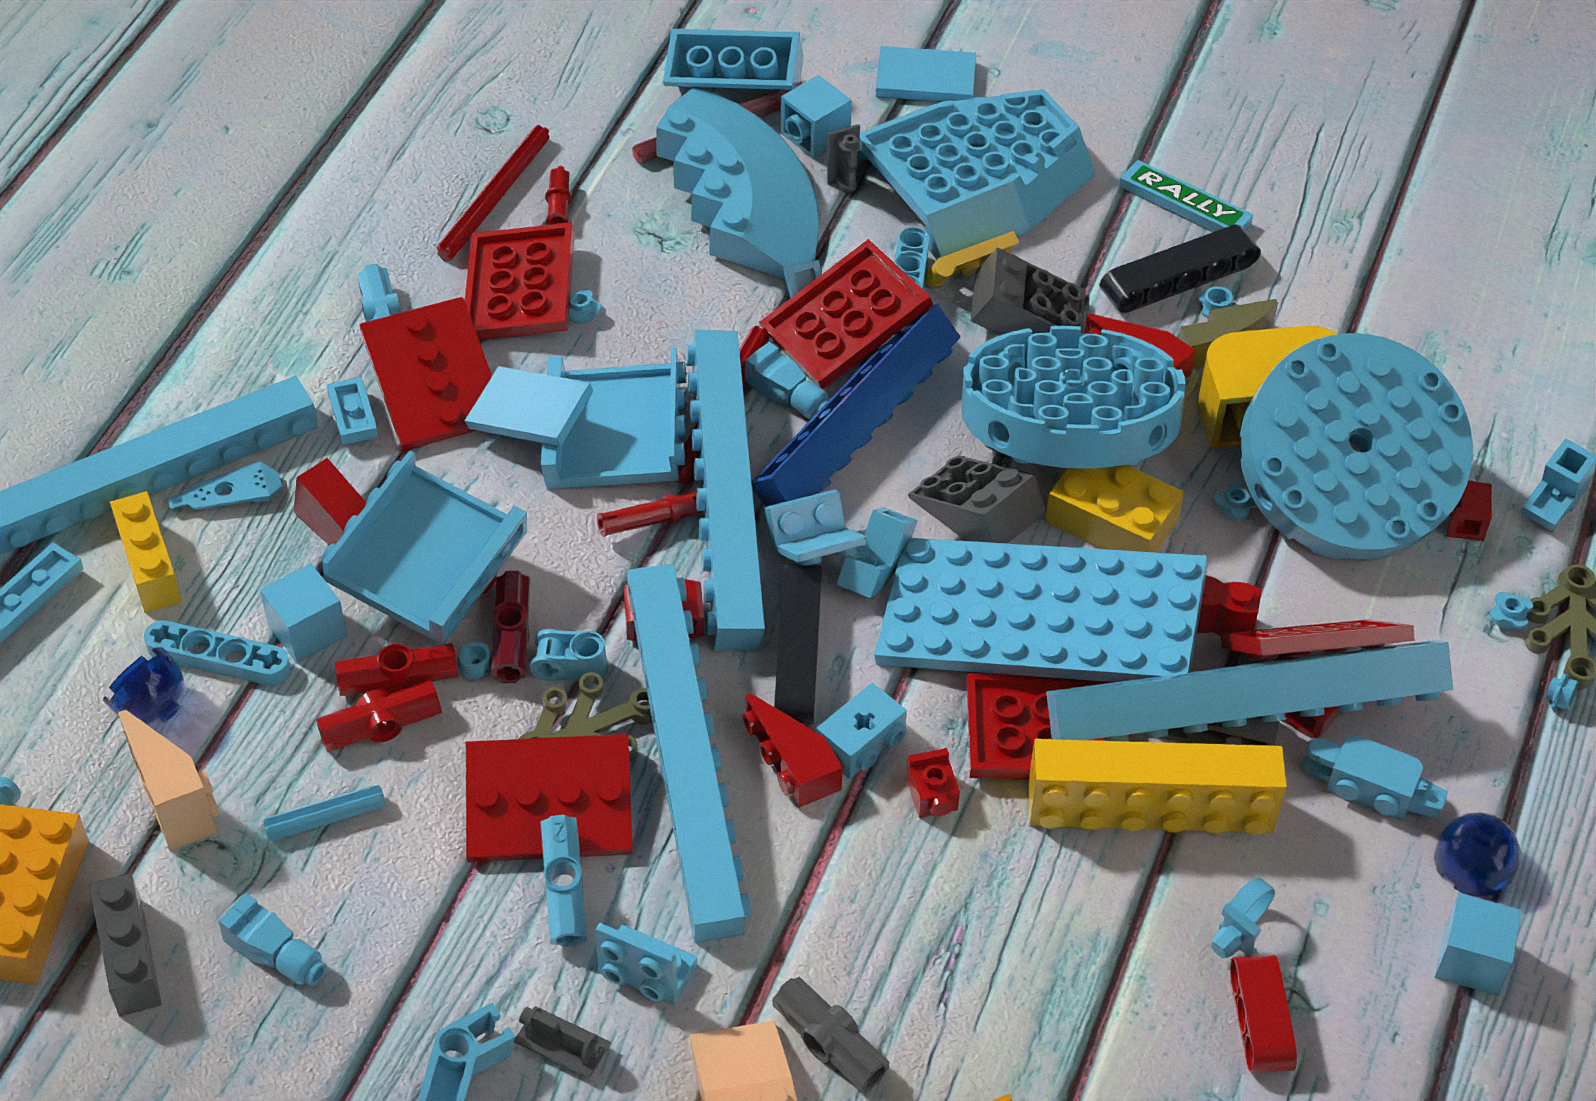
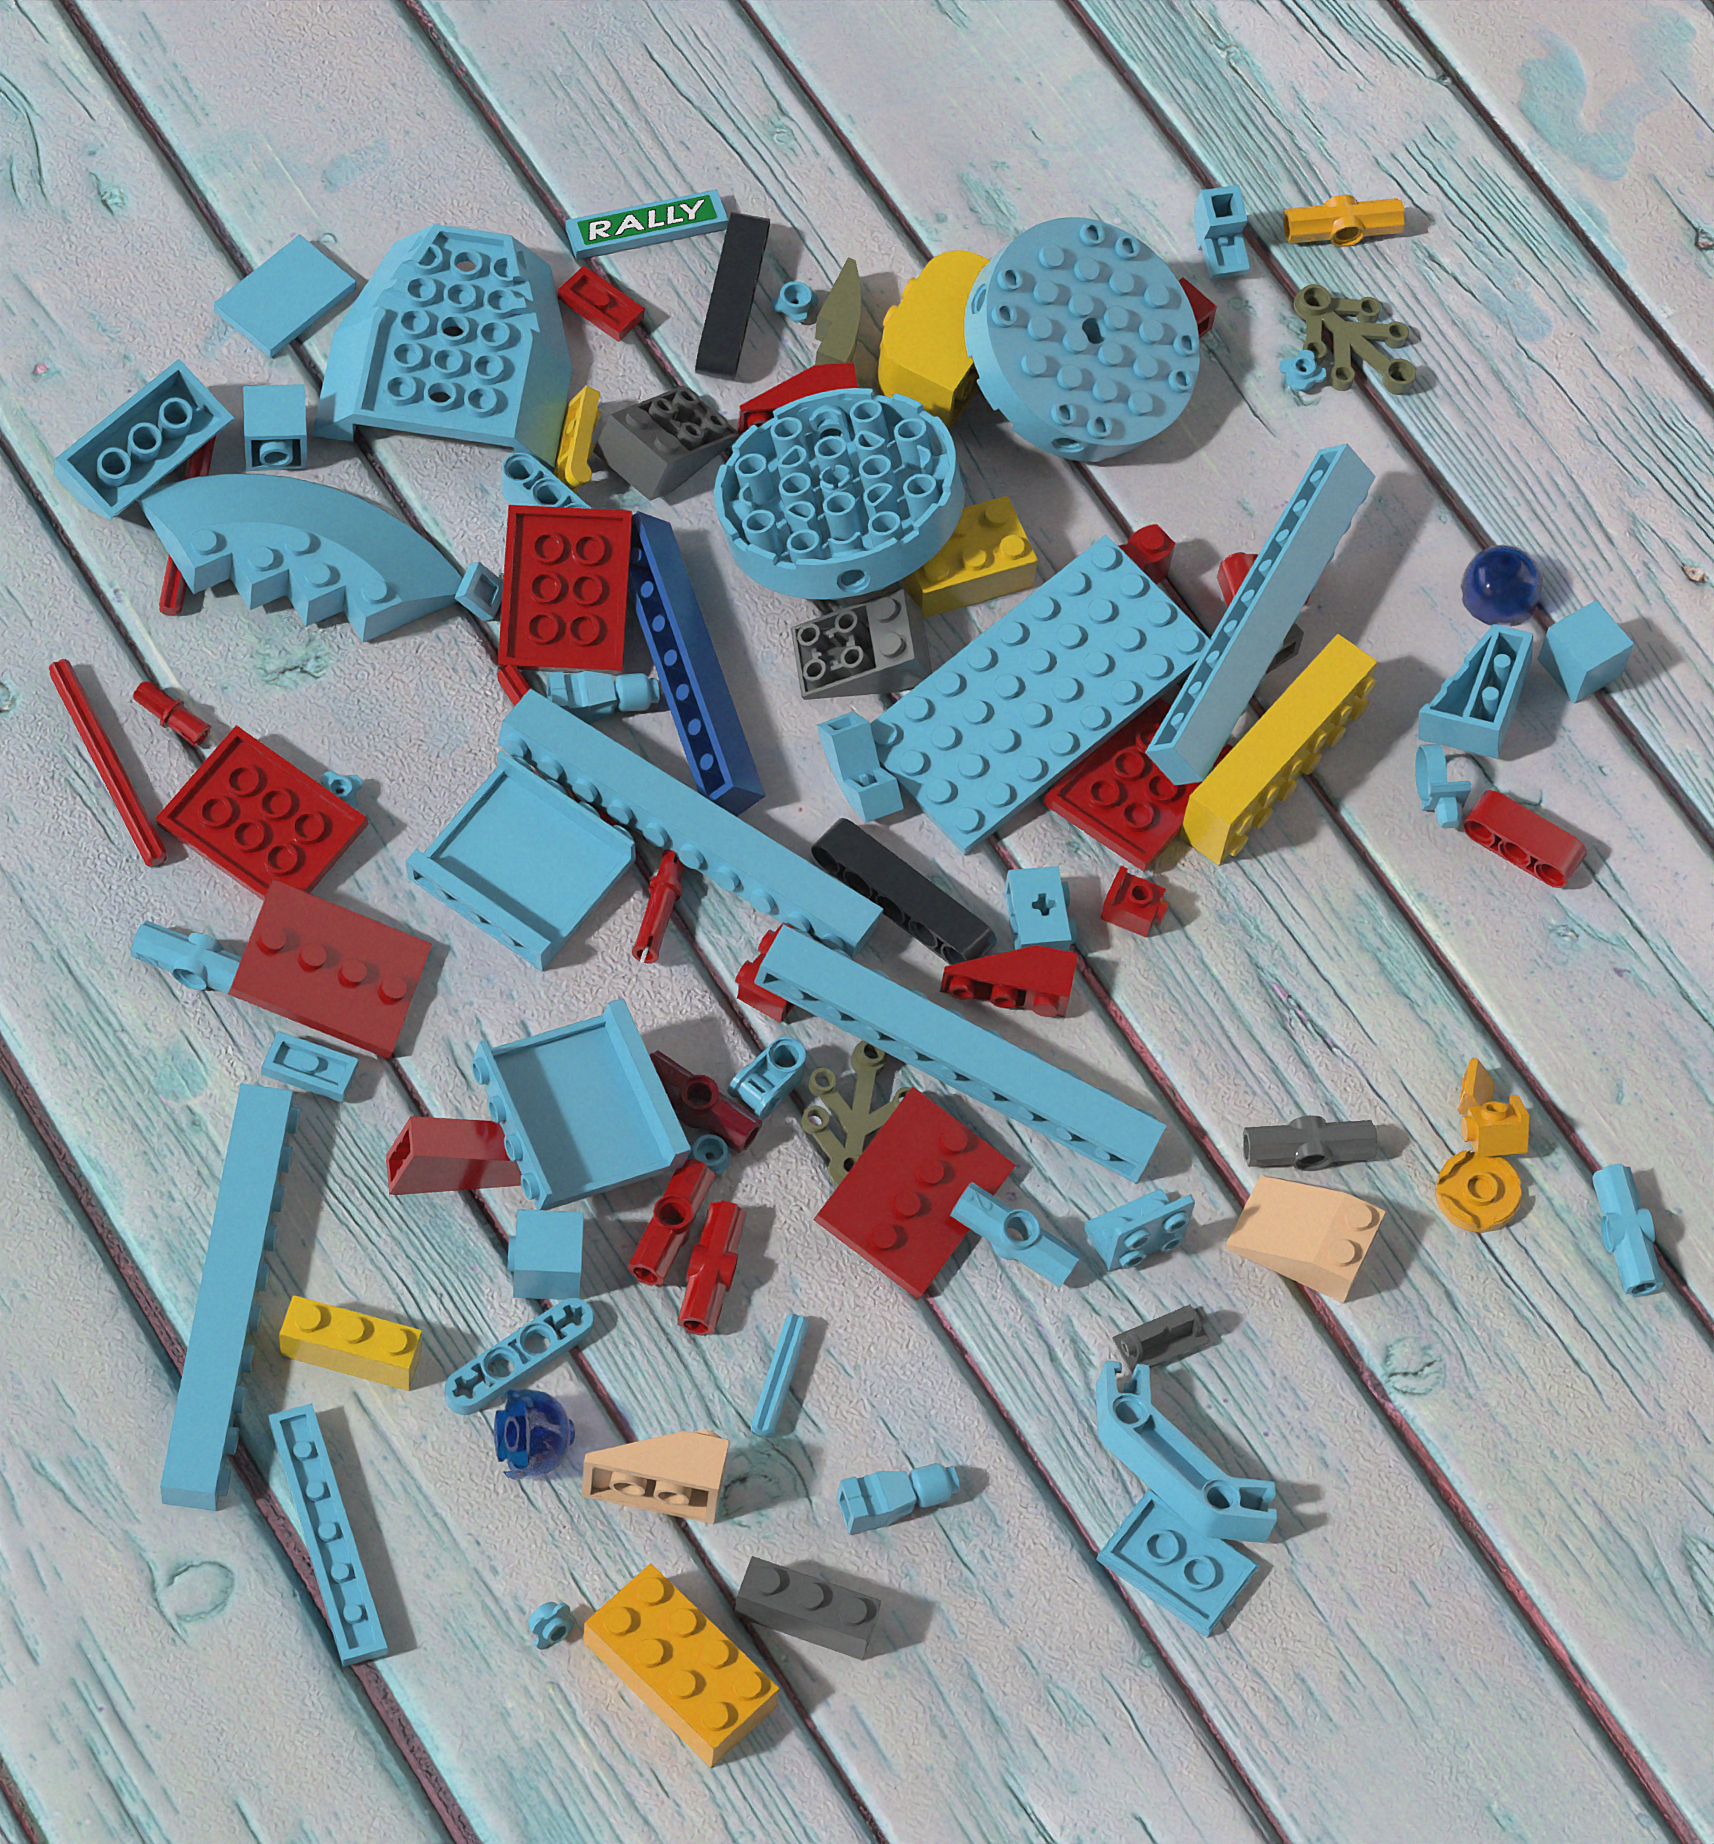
camera: 60 degrees left, 10 degrees up
medium azure piece [168,461,283,511] -> none
medium azure tile [465,366,594,446] -> none
medium azure bracket [764,490,868,566] -> none
dark grey hinge [827,124,860,194] -> none
medium azure plate [1214,483,1258,520] -> none
red plate [1221,619,1415,659] -> none
medium azure hinge [1302,735,1448,820] -> none
medium azure plate [1546,674,1579,711] -> none
none -> red plate [558,265,645,342]
none -> medium azure wedge [1418,624,1533,759]

